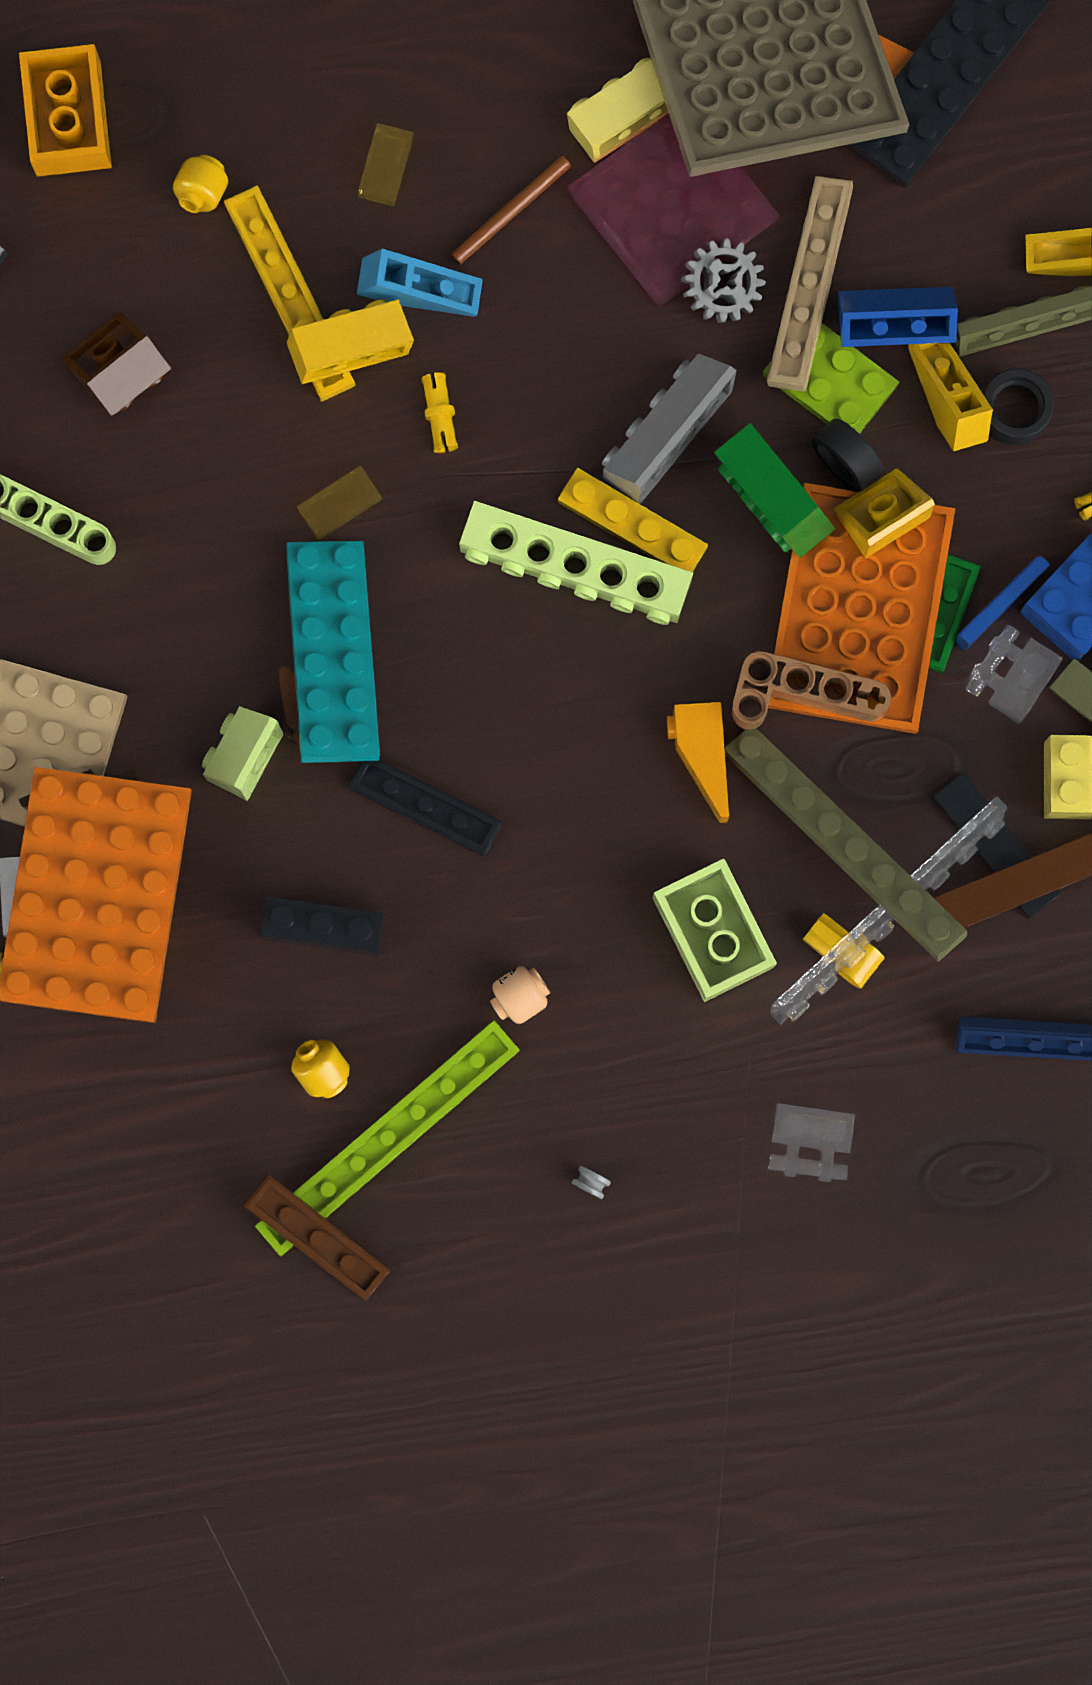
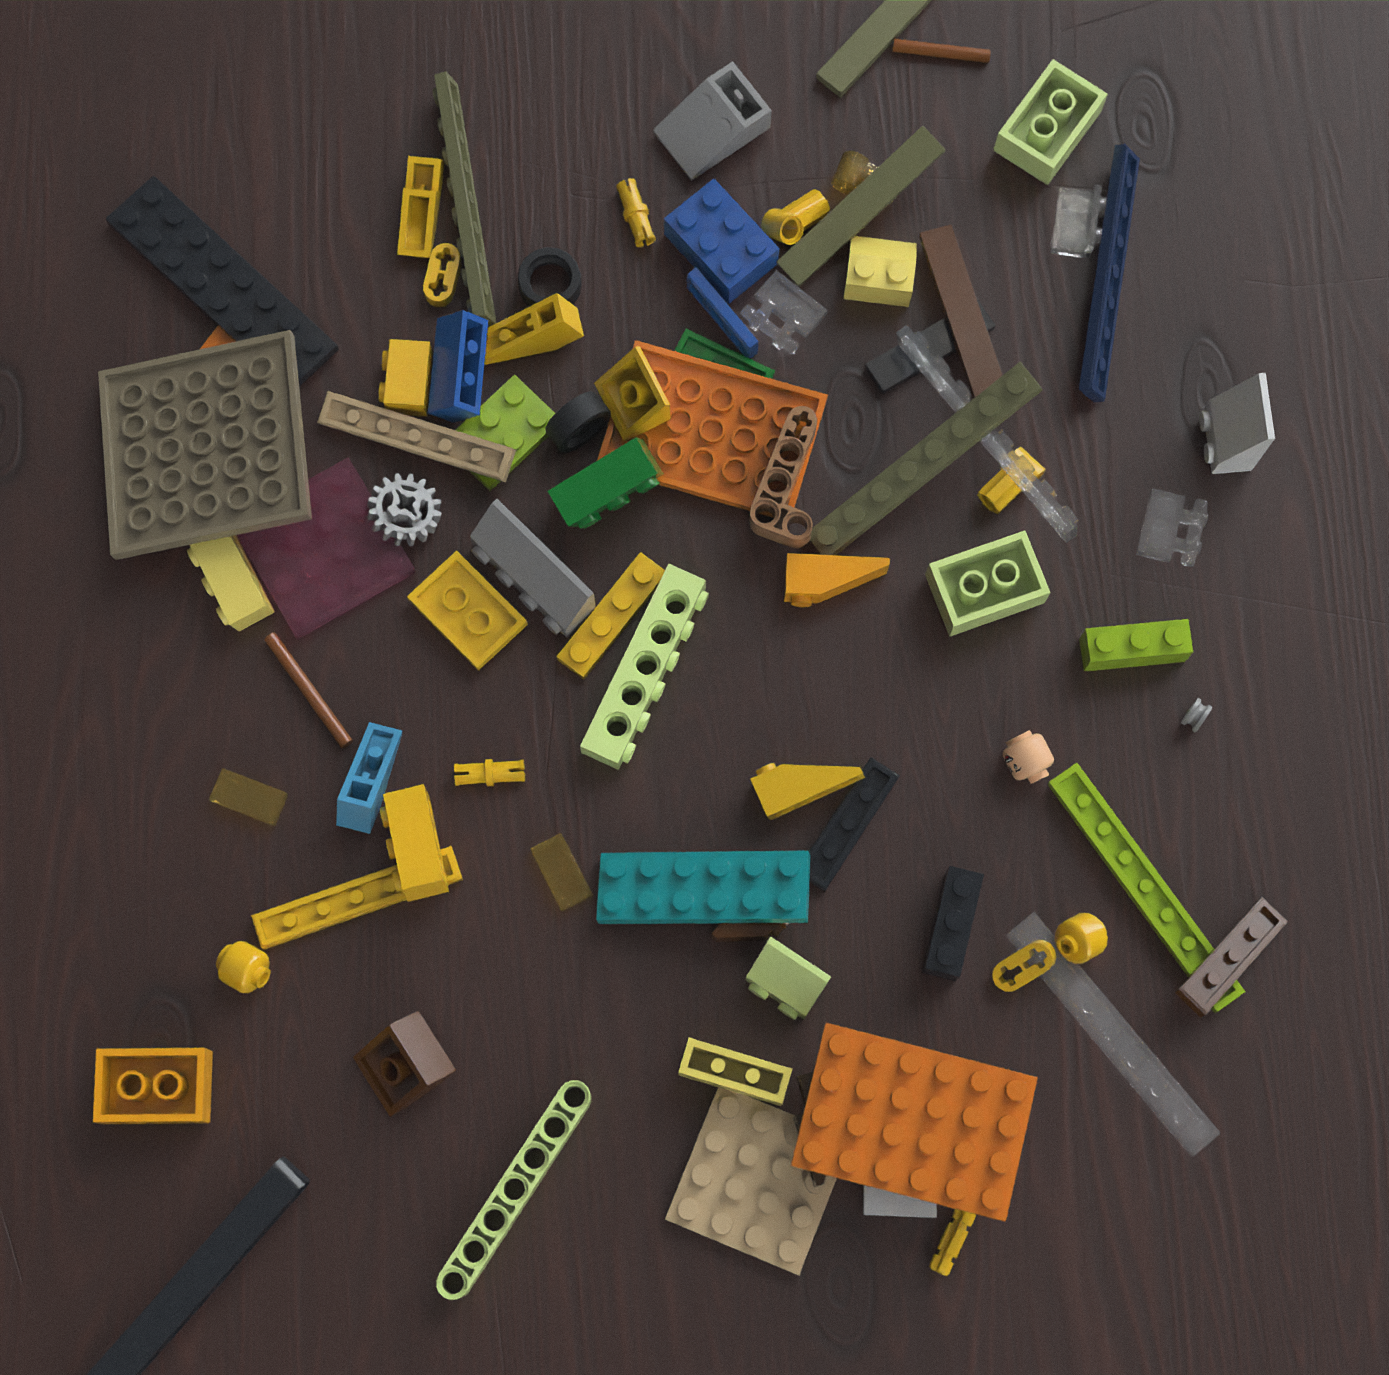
camera: 85 degrees left, 5 degrees down
none -> yellow brick [379,339,433,416]
none -> yellow plate [407,551,528,671]
none -> yellow beam [423,243,461,307]
none -> light yellow brick [678,1038,792,1106]
none -> yellow slope [750,763,865,821]
none -> yellow beam [993,940,1056,992]
none -> clear plate [1006,912,1220,1157]
none -> lime brick [1079,619,1193,671]
none -> white slope [1199,373,1275,474]

